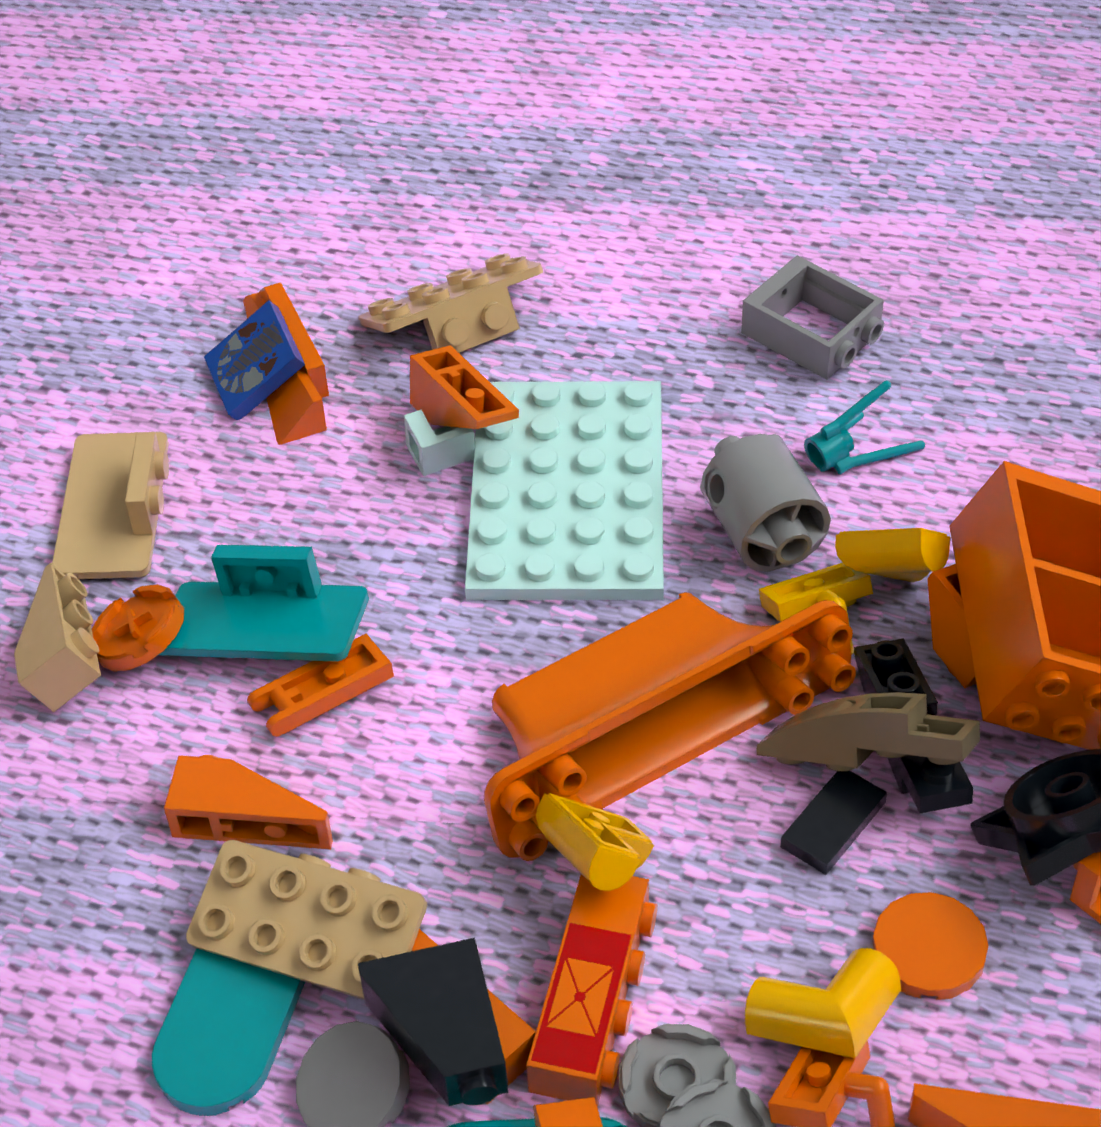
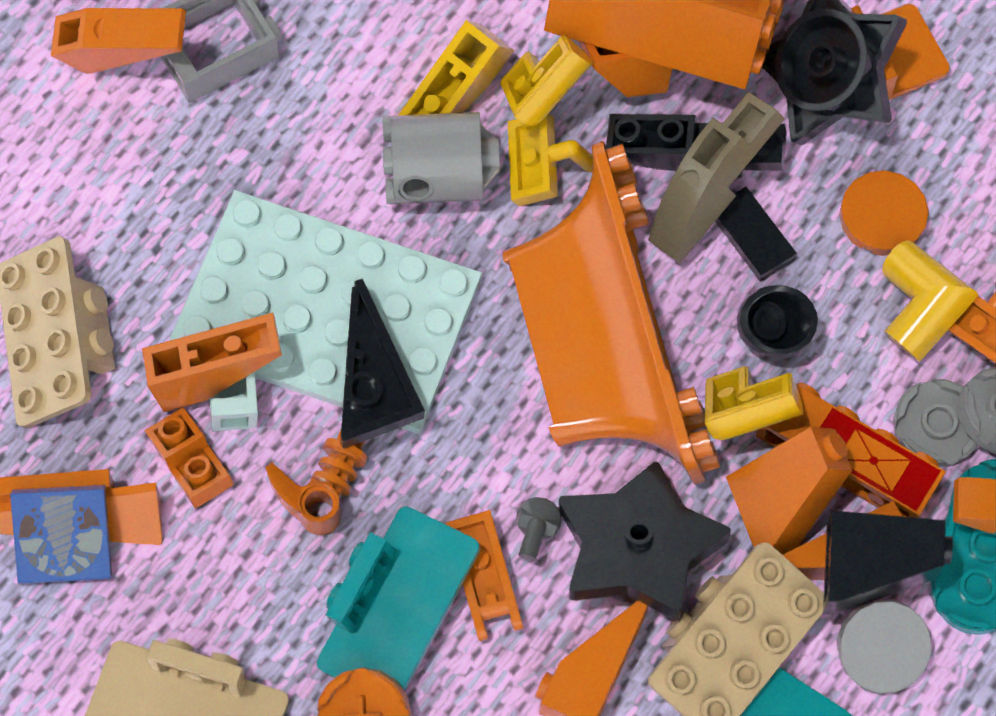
camera: 75 degrees left, 20 degrees up
teal plant [804,380,925,475] -> none
none -> orange slope [51,8,186,74]
none -> orange slope [144,407,234,509]
none -> orange piece [265,430,368,535]
none -> black wing [340,278,425,449]
none -> yellow slope [398,20,515,116]
none -> dark grey plate [516,497,562,561]
none -> black plate [558,462,731,620]
none -> orange slope [726,427,852,555]
none -> black hat [737,285,818,358]

